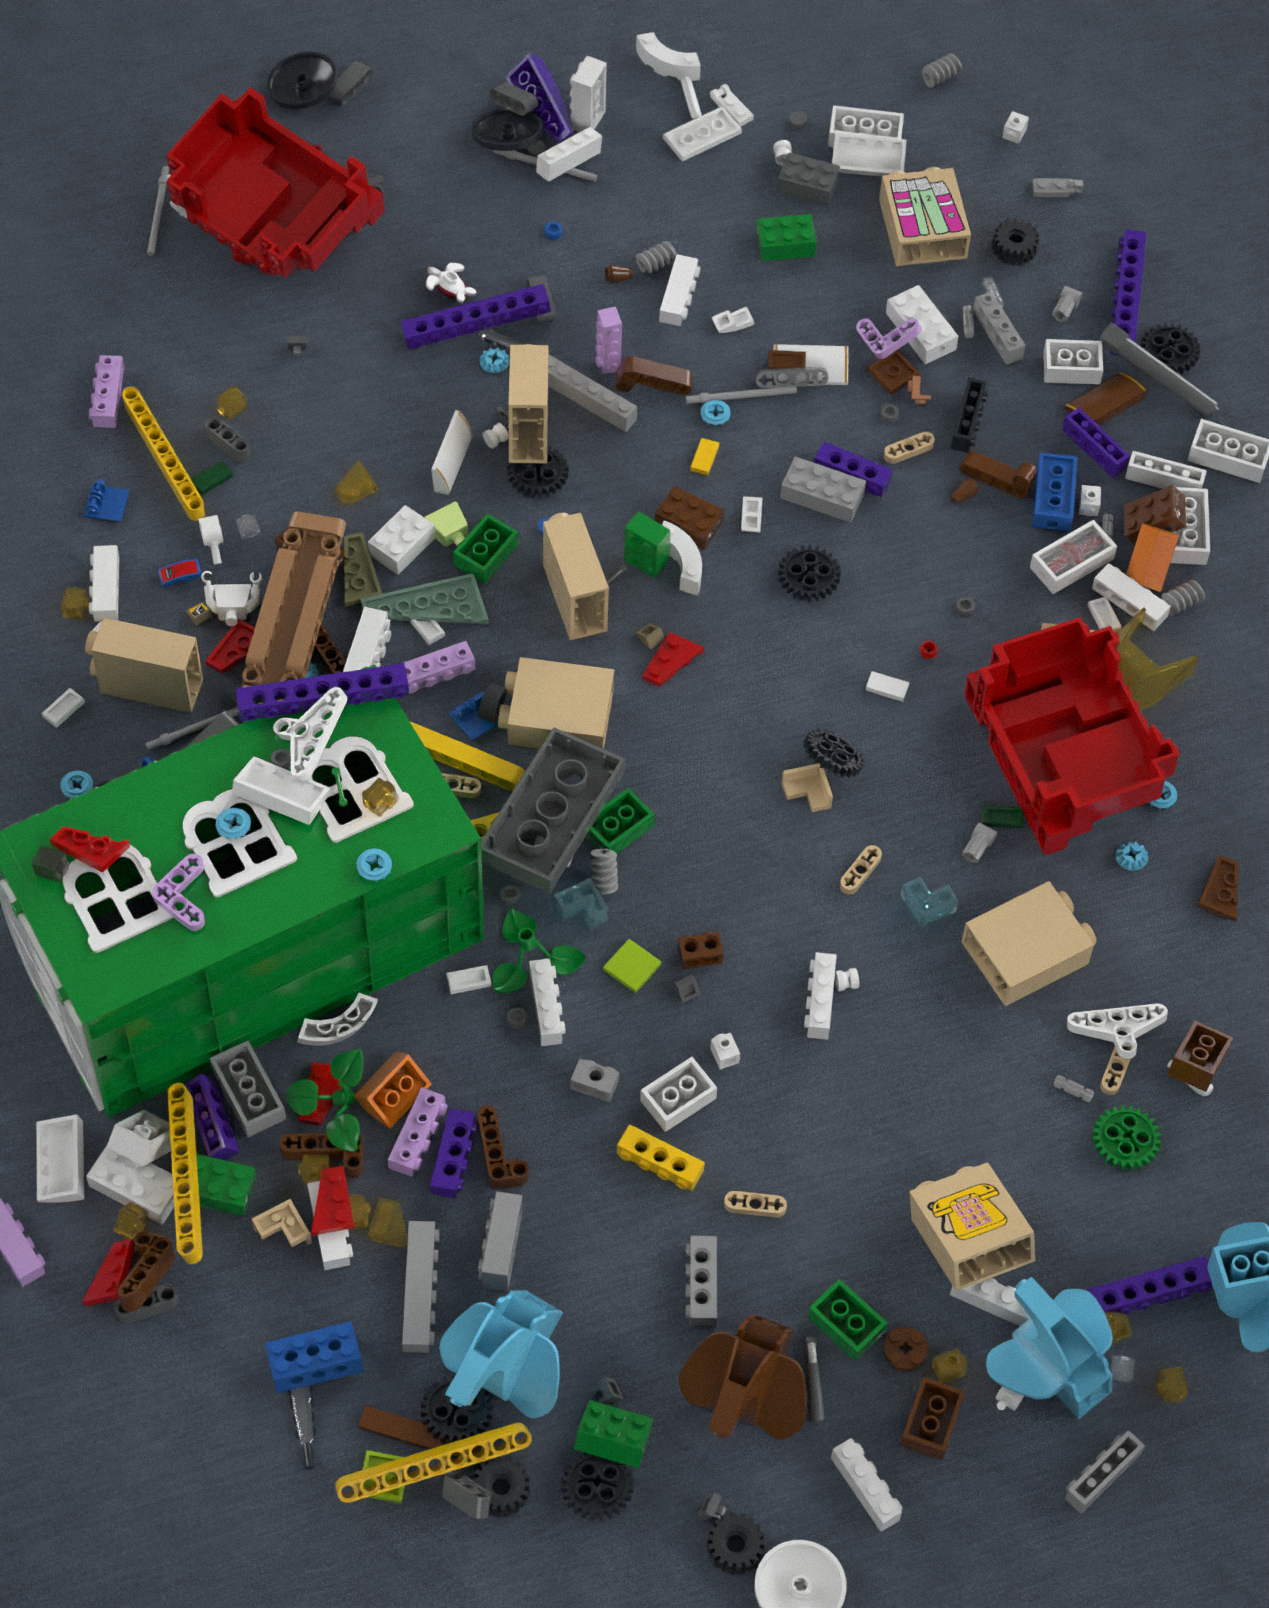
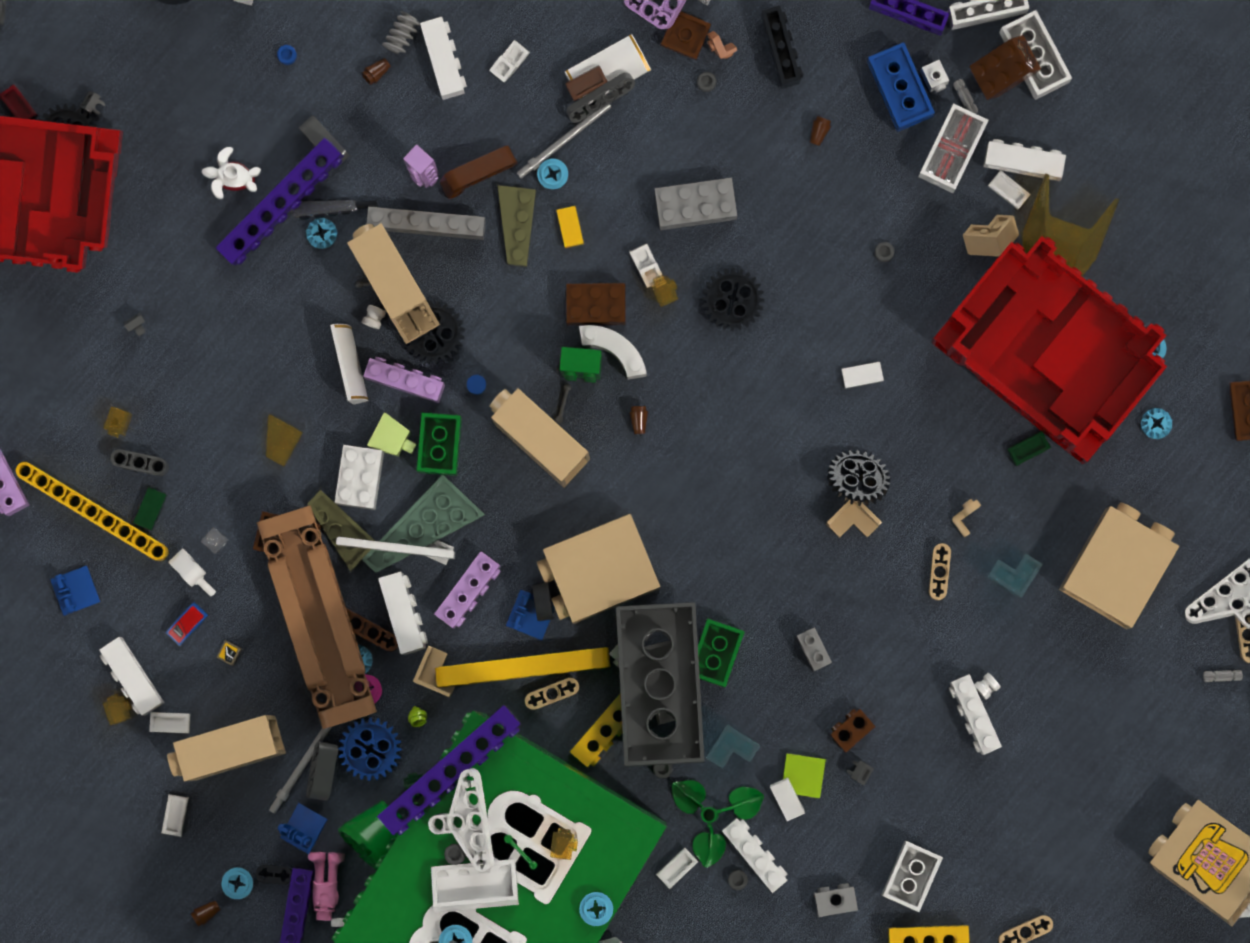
camera: 20 degrees left, 25 degrees up
white torso [201,571,263,626] -> none
red wing [205,619,255,674] -> none
light grey piece [591,849,618,894] -> none
dark tan slope [635,623,665,649] -> none
red wing [642,632,704,687] -> none
white brick [710,1033,740,1069] -> none
dark purple brick [814,441,893,497] -> none
tan beam [884,432,935,464] -> none
red plate [919,641,938,659] -> none
reddish brown beam [960,451,1037,499] -> none
light grey piece [962,822,997,863] -> none
orange slope [1126,523,1180,592] -> none
light grey piece [1161,580,1205,617] -> none
none -> reddish brown cone [190,900,221,927]
none -> white tile [336,537,455,559]
none -> lavender brick [363,357,445,403]
none -> olive wing [498,185,536,267]
none -> reddish brown cone [629,406,648,434]
none -> clear yellow brick [649,275,678,307]
none -> white tile [770,778,805,821]
none -> light grey brick [796,627,832,672]
none -> tan plate [952,499,981,538]

